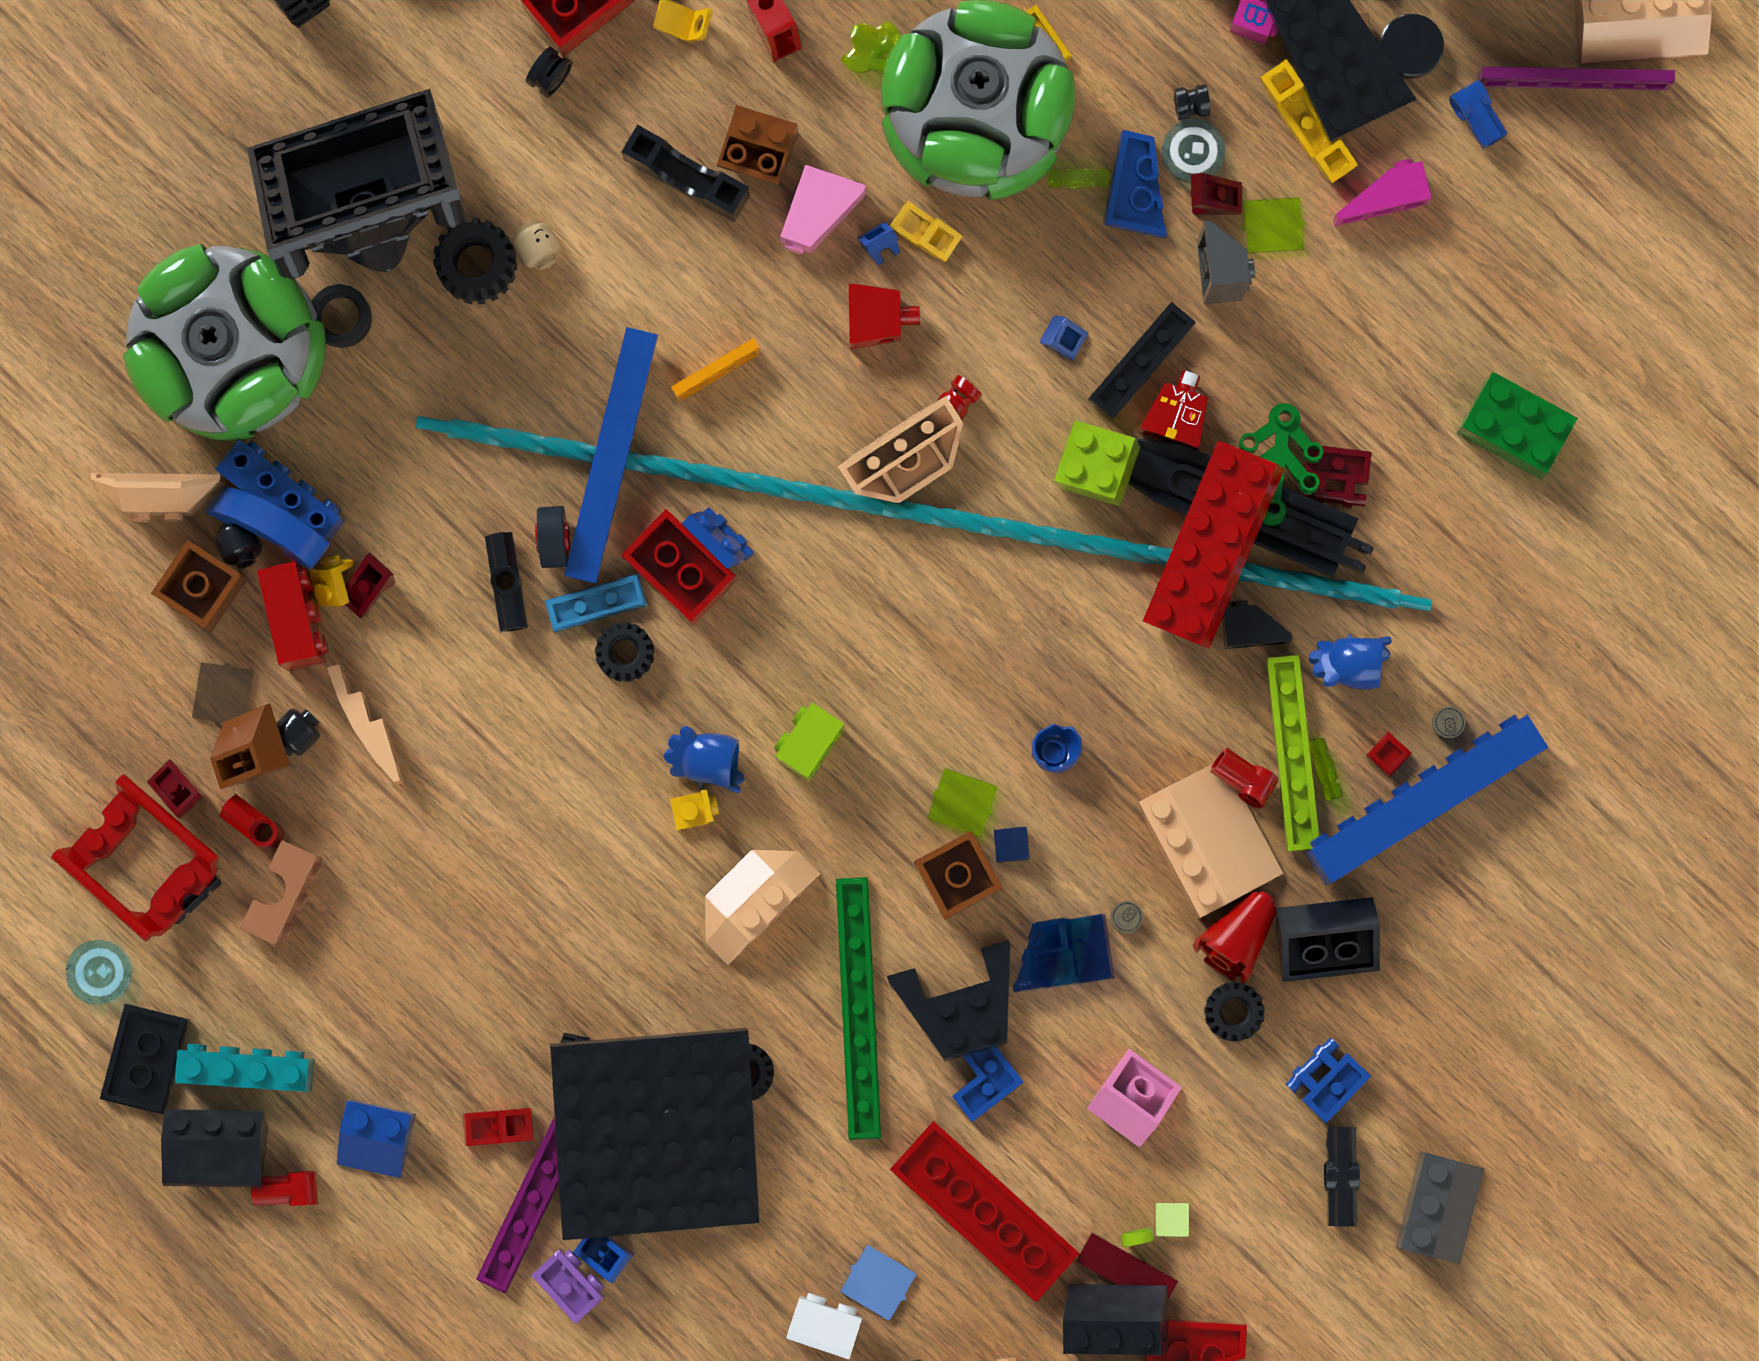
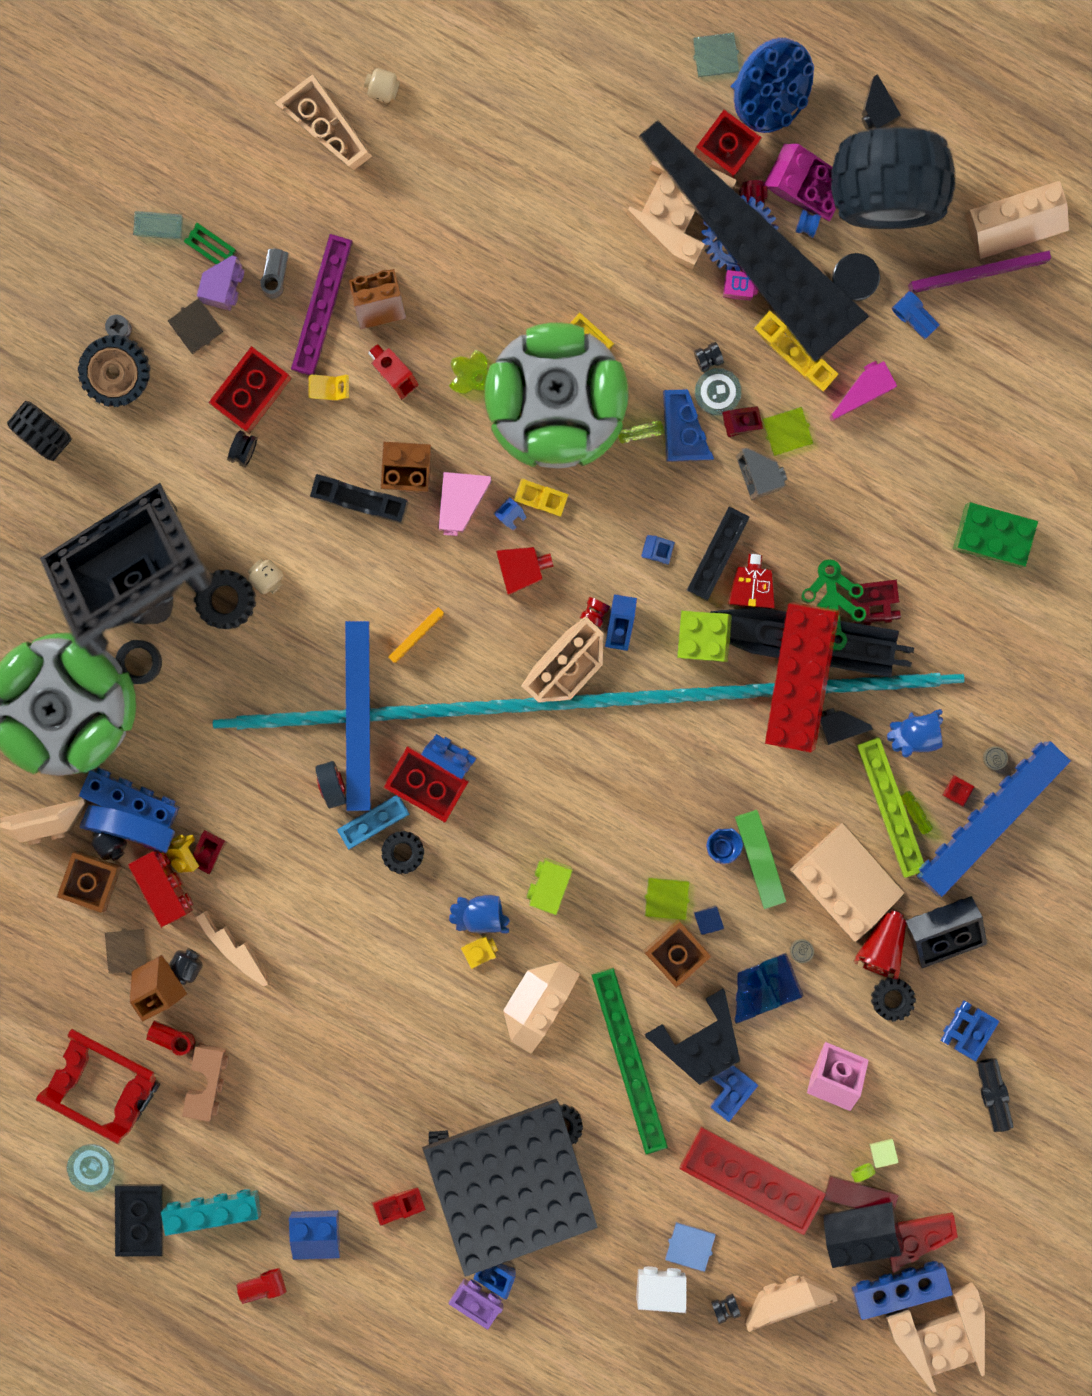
camera: 15 degrees left, 5 degrees up
dark red slope [147,759,206,819] -> none
black slope [161,1109,268,1188] -> none
magenta tile [476,1118,559,1294] -> none
black piece [485,532,528,632] -> none
red piece [1210,748,1279,809] -> none
dark grey slope [1396,1151,1484,1264] -> none
none -> blue slope [605,594,637,651]
none -> bright green slope [735,810,786,909]

